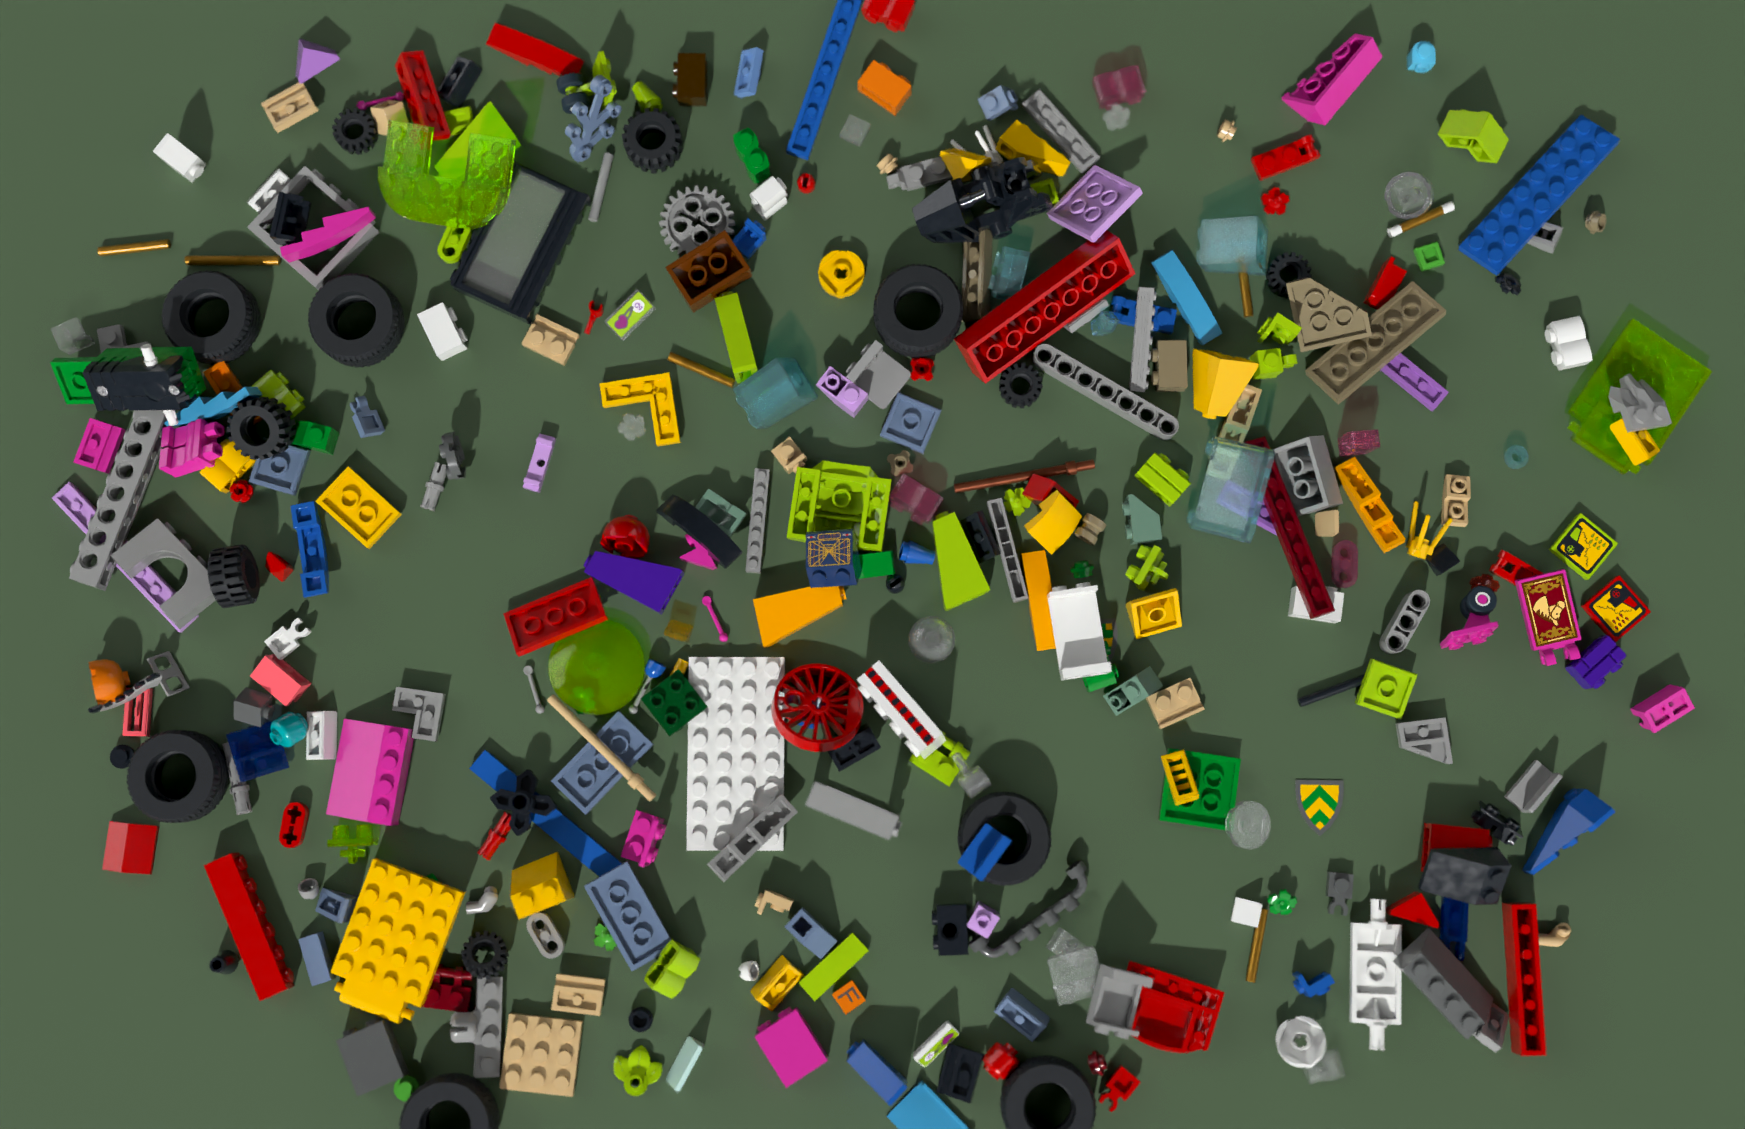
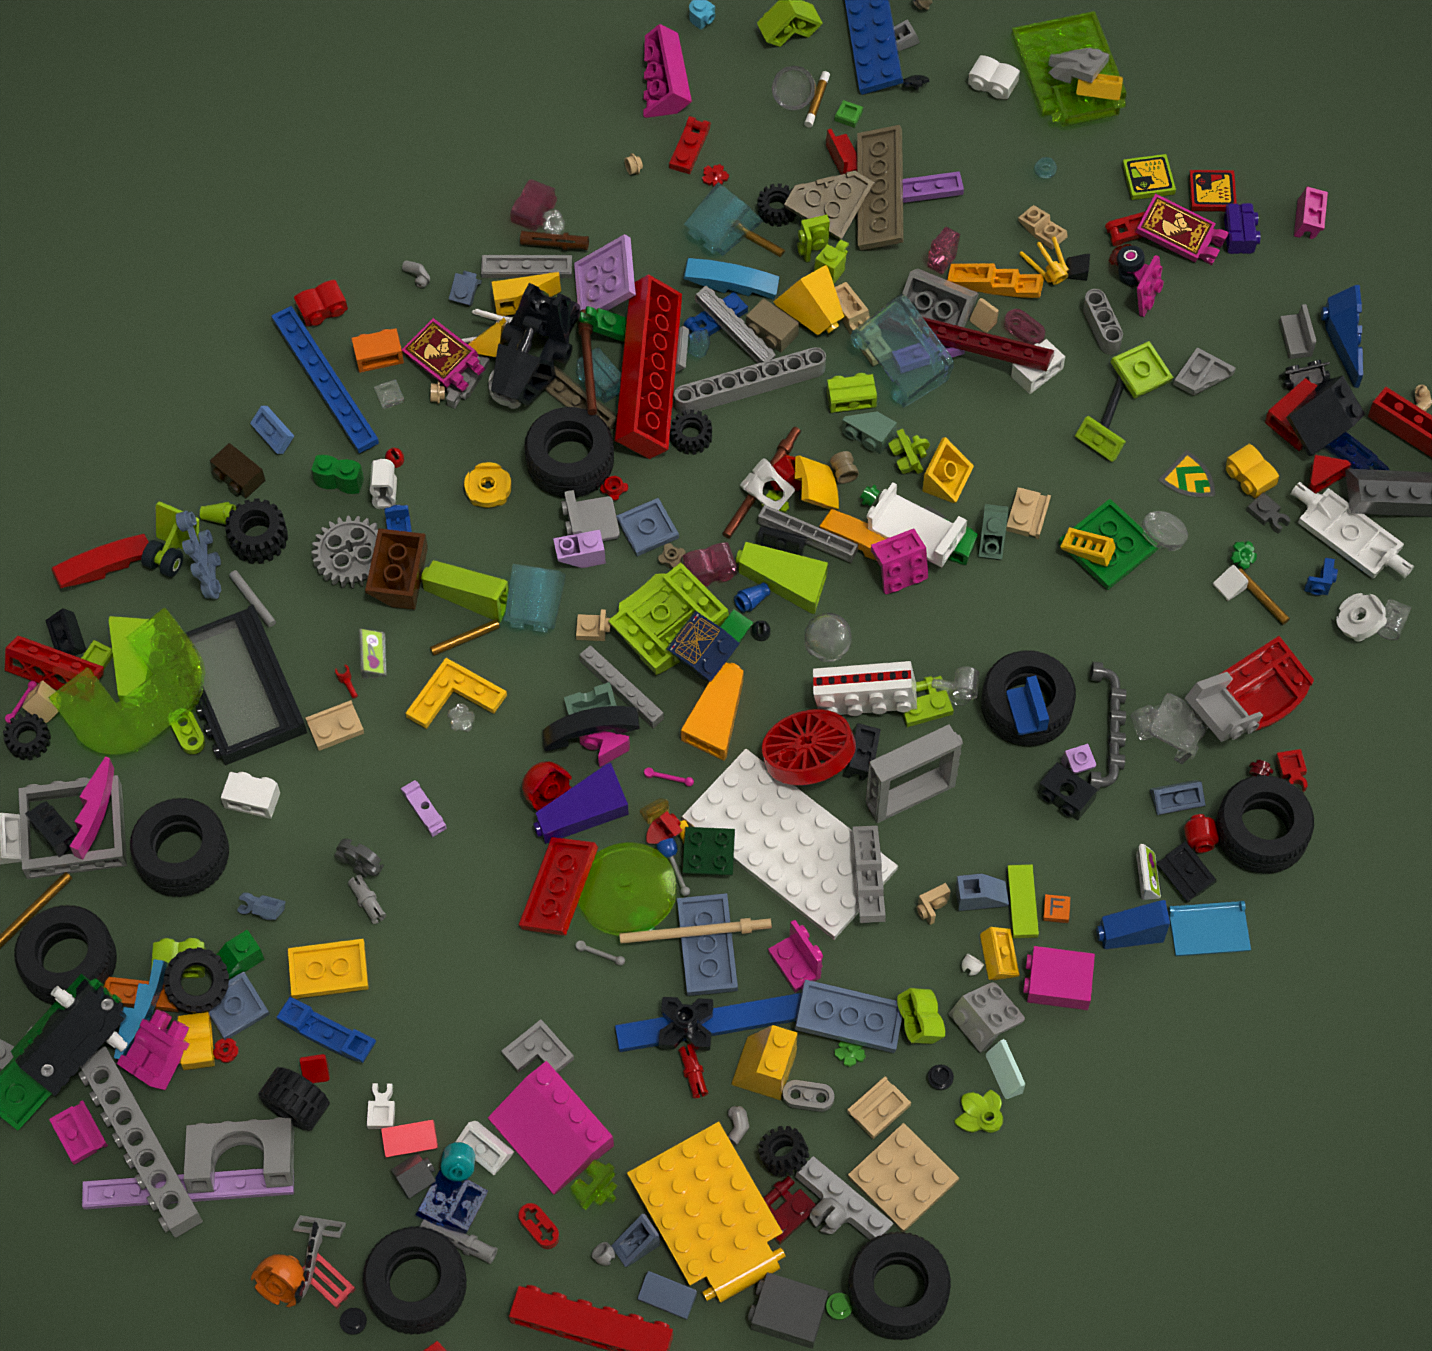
camera: 50 degrees left, 20 degrees down
none -> light grey arm [402,260,430,288]
none -> tile [402,318,485,392]
none -> reddish brown pin [520,231,589,251]
none -> copper bar [578,309,597,415]
none -> green plate [579,306,627,342]
none -> red plate [646,811,683,844]
none -> white piece [740,458,795,510]
none -> dark pink bracket [871,528,928,595]
none -> light grey bracket [949,982,1025,1053]
none -> lime plate [1075,416,1126,462]
none -> yellow brick [1226,443,1279,498]

